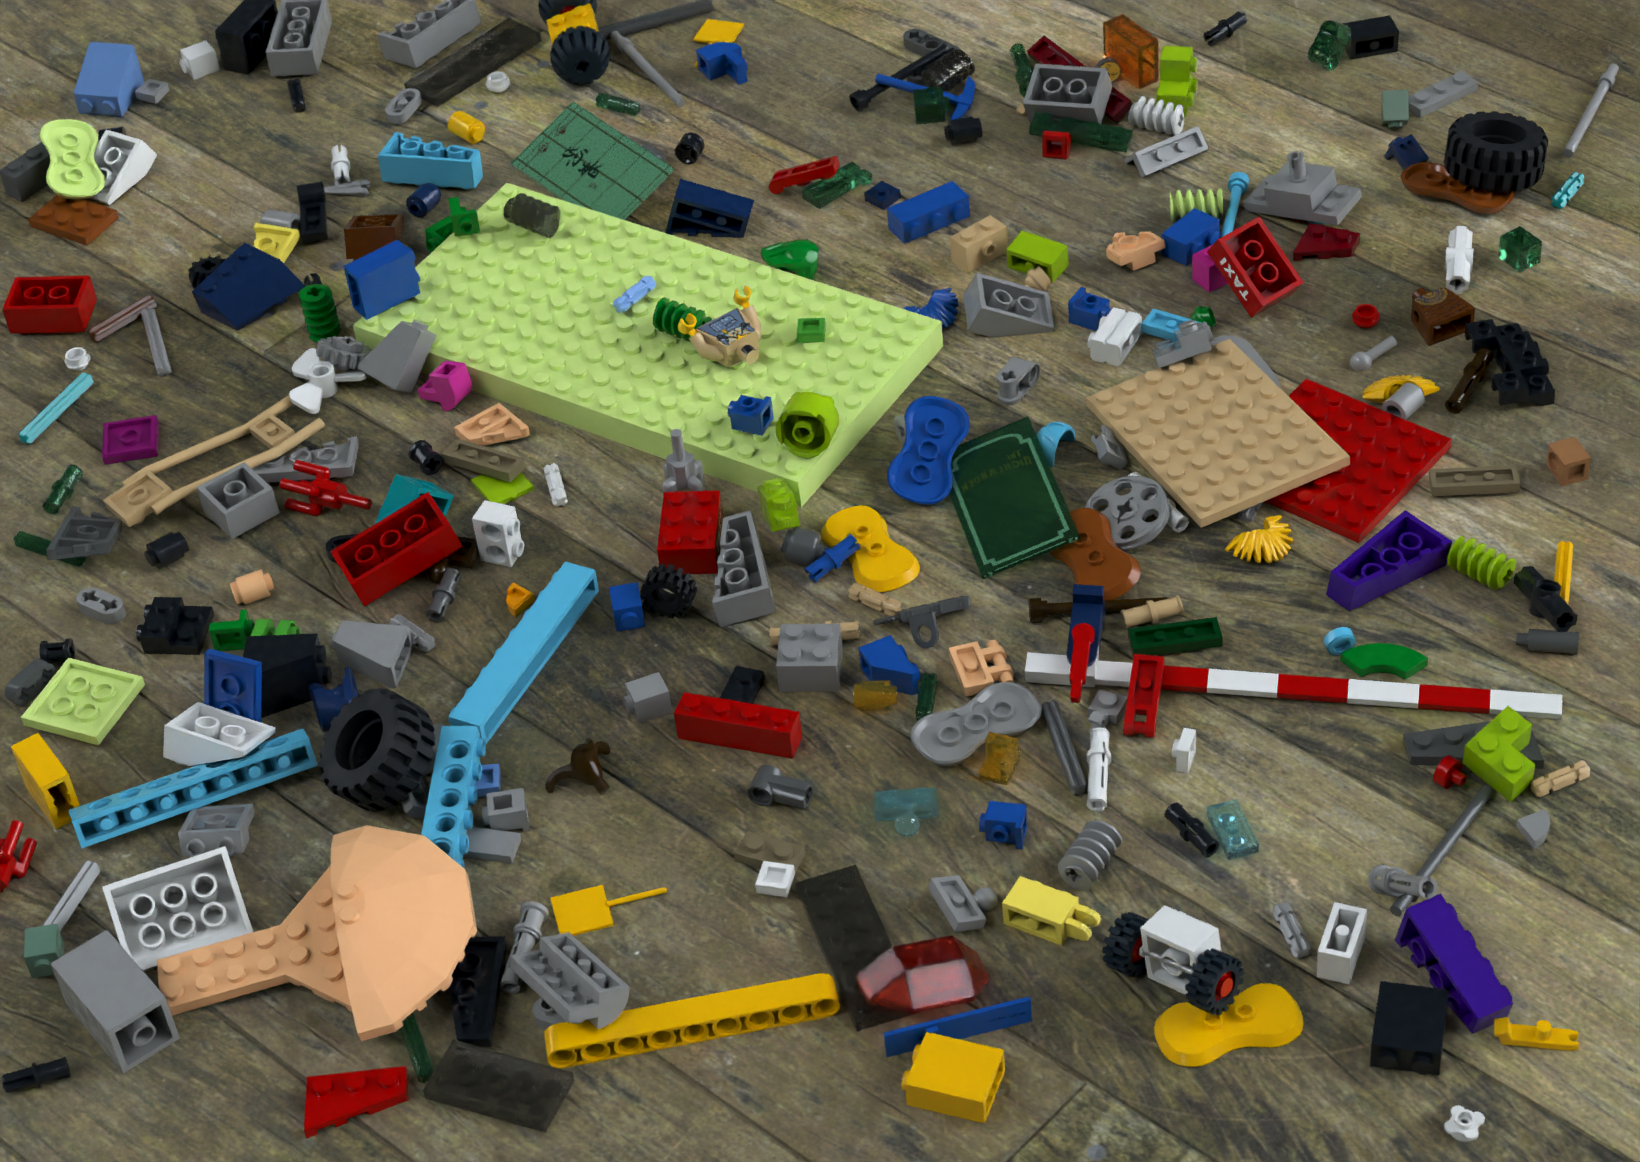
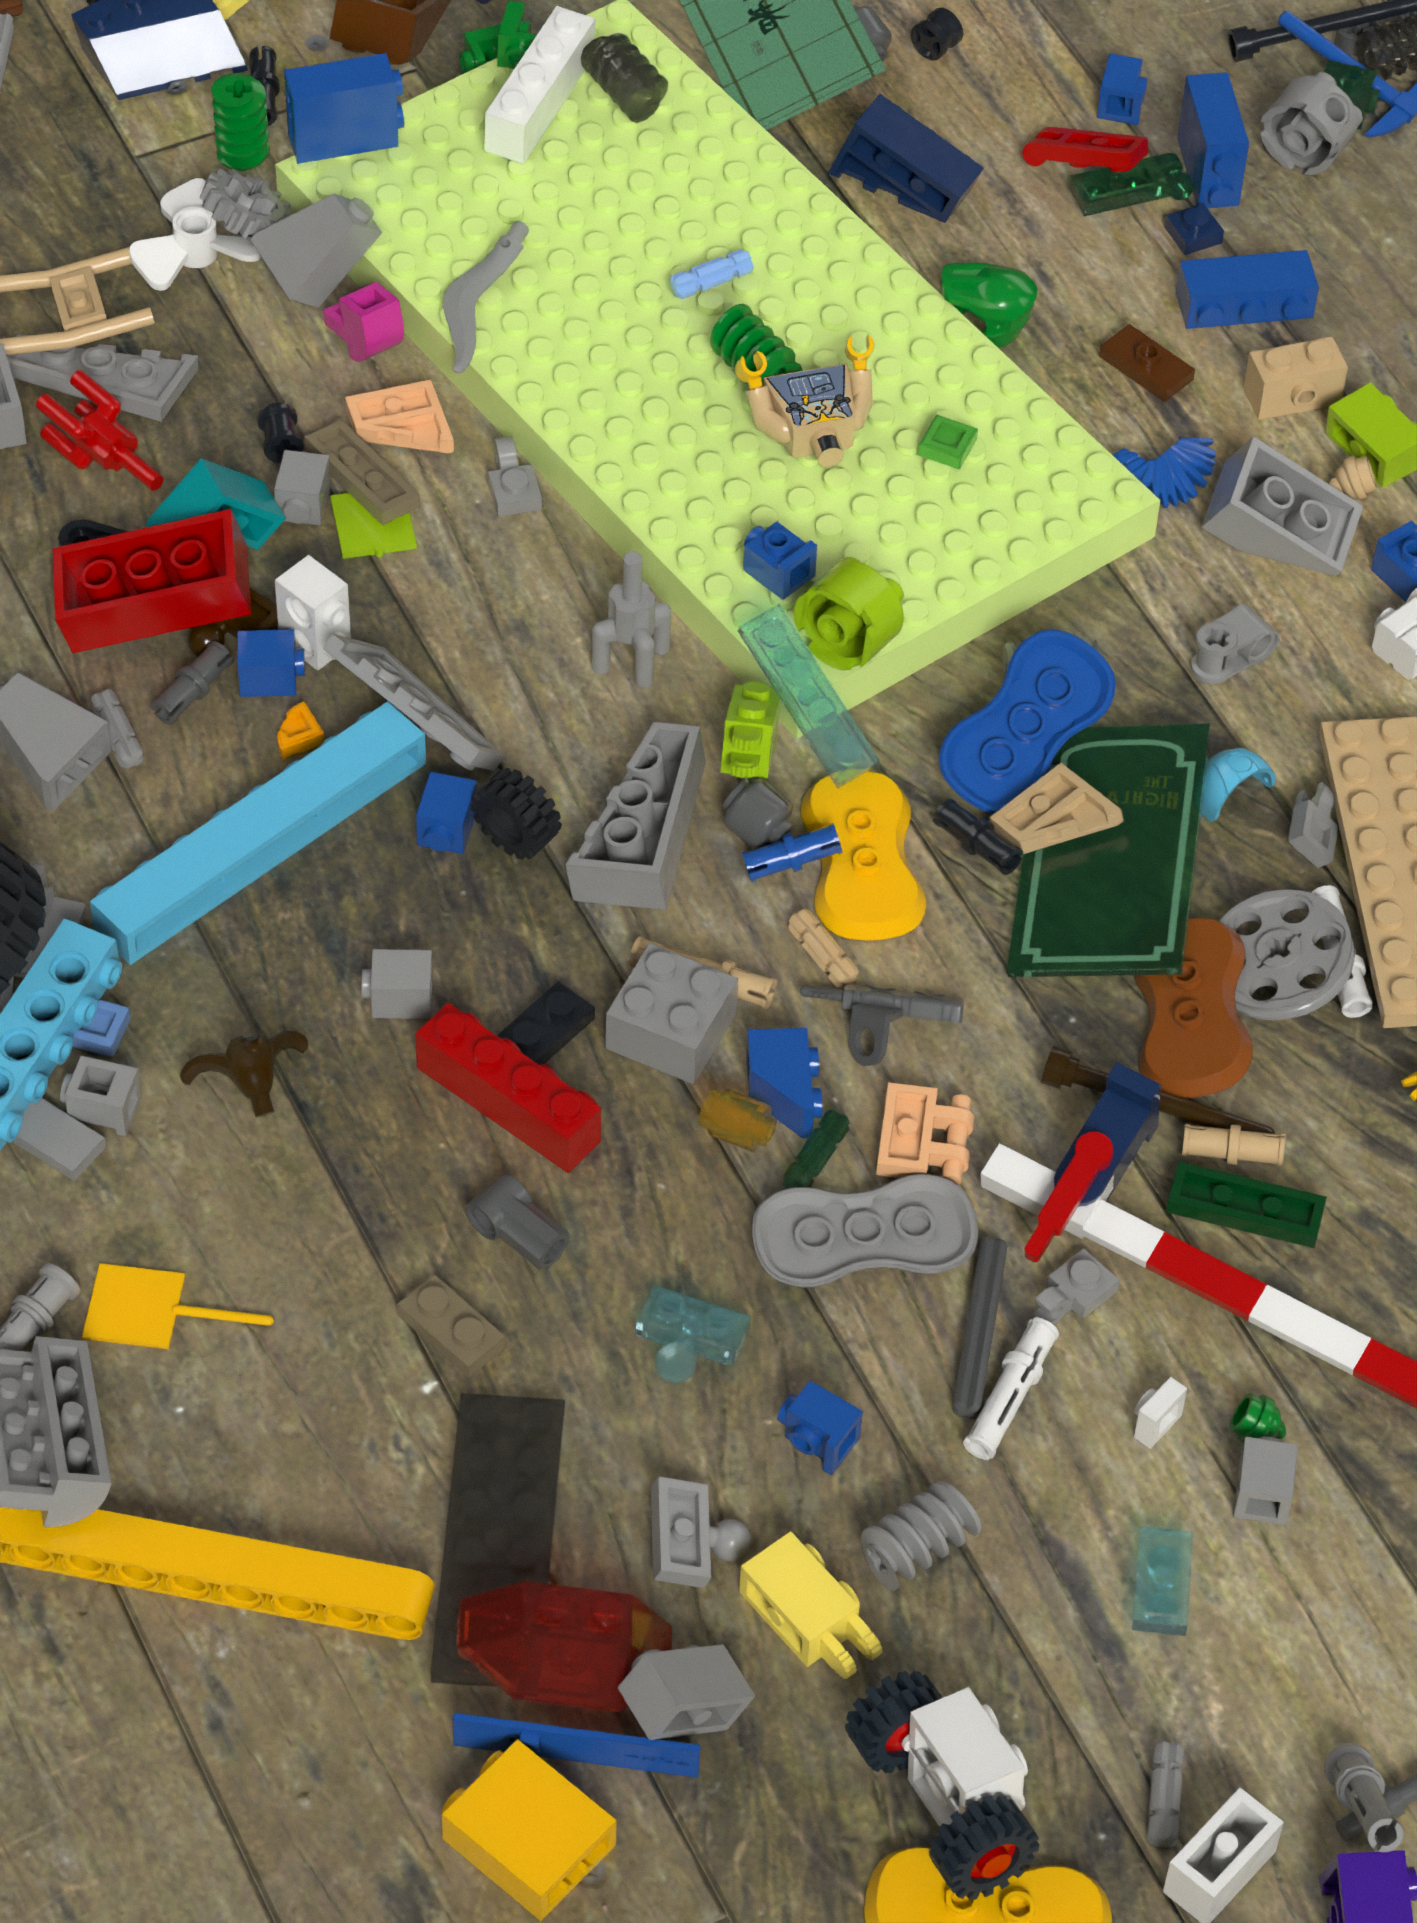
camera: 15 degrees right, 10 degrees up
white axle [543,463,568,507] -> none
red brick [657,490,724,575] -> none
white plate [755,861,795,897] -> none
black brick [944,116,982,145] -> none
clear yellow panel [978,732,1020,786] -> none
red plate [1123,654,1165,738] -> none
black pin [1164,802,1219,857] -> none
none -> blue brick [238,629,305,697]
none -> light grey brick [274,450,331,526]
none -> light grey wing [323,634,504,771]
none -> light grey piece [443,221,529,373]
none -> white brick [485,6,596,164]
none -> light grey plate [488,436,542,517]
none -> light grey brick [618,1644,755,1740]
none -> clear light blue plate [738,603,880,789]
none -> black pin [933,798,1023,875]
none -> tan wing [989,763,1124,854]
none -> blue brick [1097,53,1148,125]
none -> reddish brown plate [1099,324,1195,402]
none -> blue brick [1177,72,1249,208]
none -> green plate [1230,1393,1286,1443]
none -> light grey brick [1233,1436,1298,1525]
none -> light grey brick [1261,72,1363,175]

